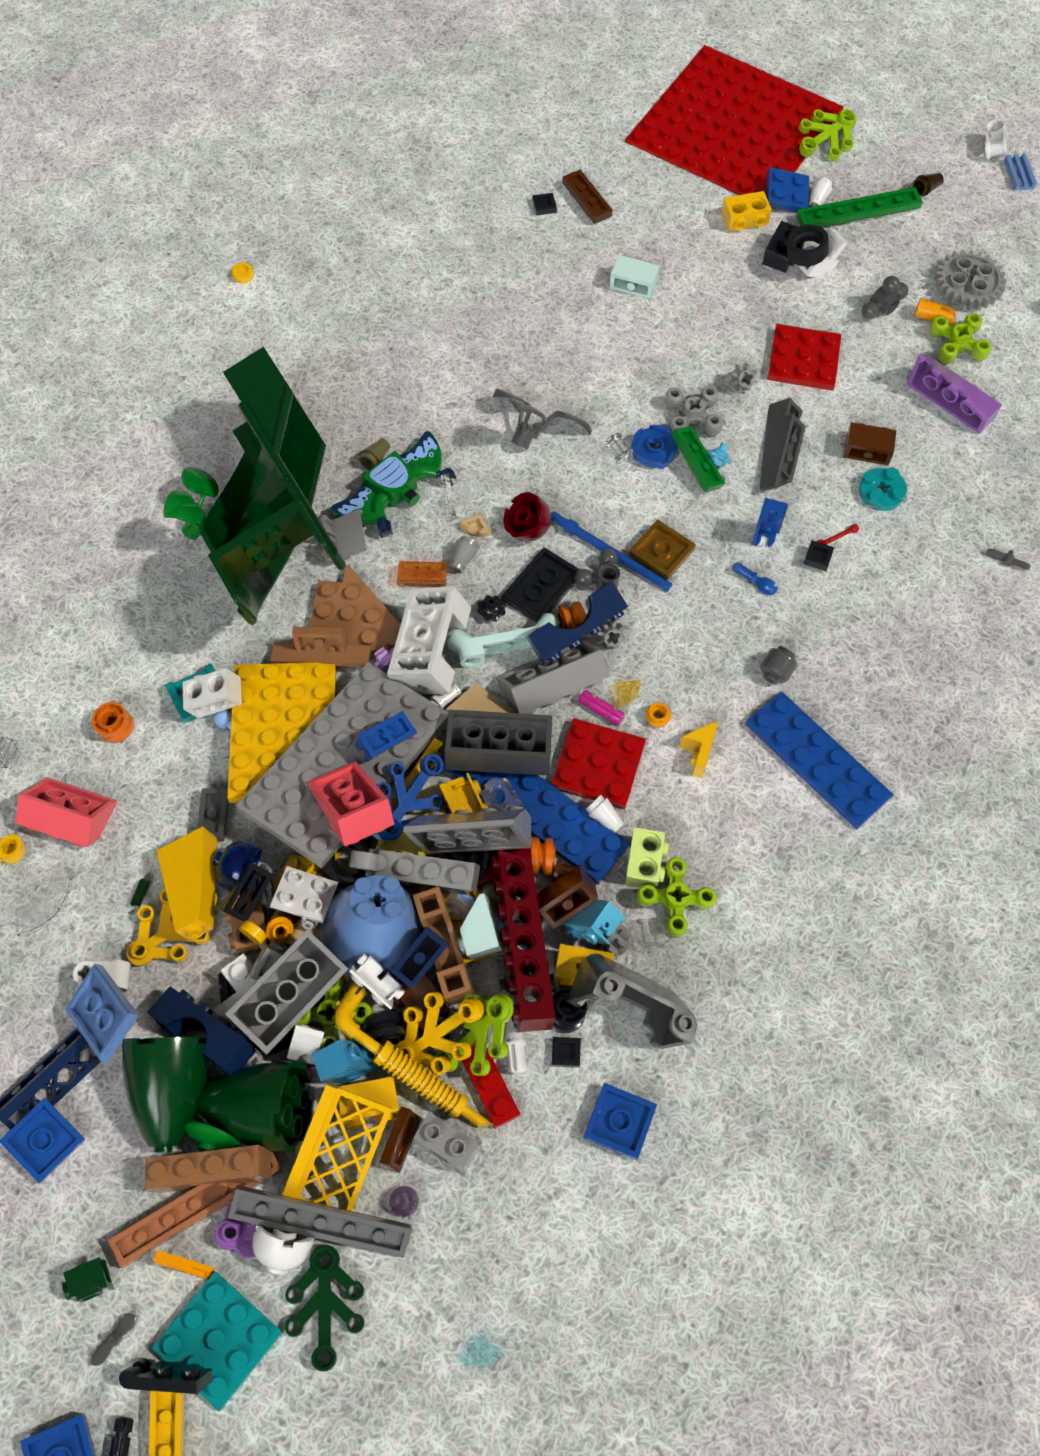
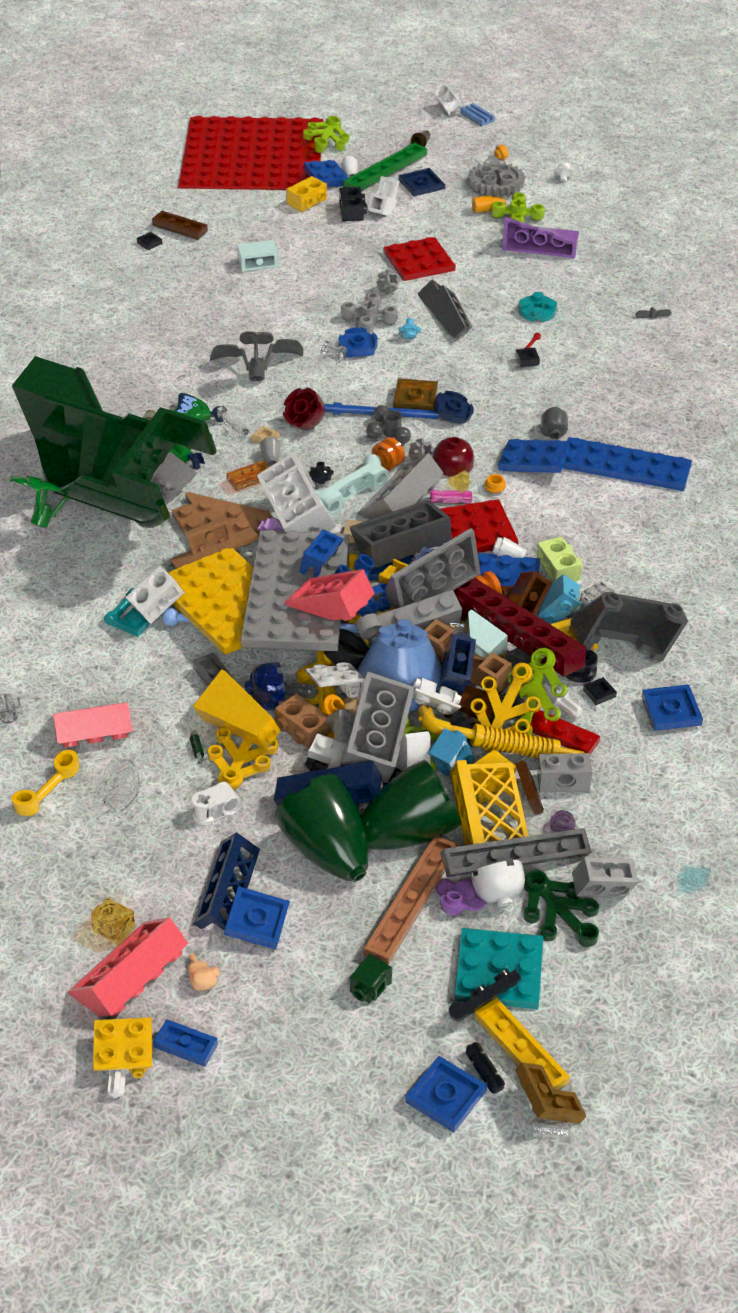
camera: 30 degrees left, 20 degrees down
medium blue tile [65,963,139,1062] -> none
dark grey piece [91,1314,137,1366] -> none
orange wheel [92,702,134,743] -> none
medium nougat arch [145,1145,271,1193] -> none
light orange tile [153,1250,215,1279] -> none
green dish [184,1121,240,1152] -> none
black tile [221,861,274,922] -> none
yellow tile [239,920,267,945] -> none
black tile [501,547,580,623] -> none
dark blue arch [525,581,629,663] -> none
lime gear [636,857,717,938] -> none
green plate [671,426,725,492] -> none
yellow slope [679,722,718,778] -> none
blue piece [732,563,778,595] -> none
blue hinge [751,497,788,547] -> none
black tyre [787,224,829,267] -> none
reddish brown brick [843,422,897,466] -> none
dark grey piece [861,276,908,320] -> none
none -> dark blue tile [399,168,445,197]
none -> dark blue tile [433,391,474,424]
none -> dark red cylinder [433,437,475,477]
none -> light orange plate [494,144,509,161]
none -> blue plate [498,439,570,473]
none -> light grey brick [572,857,638,898]

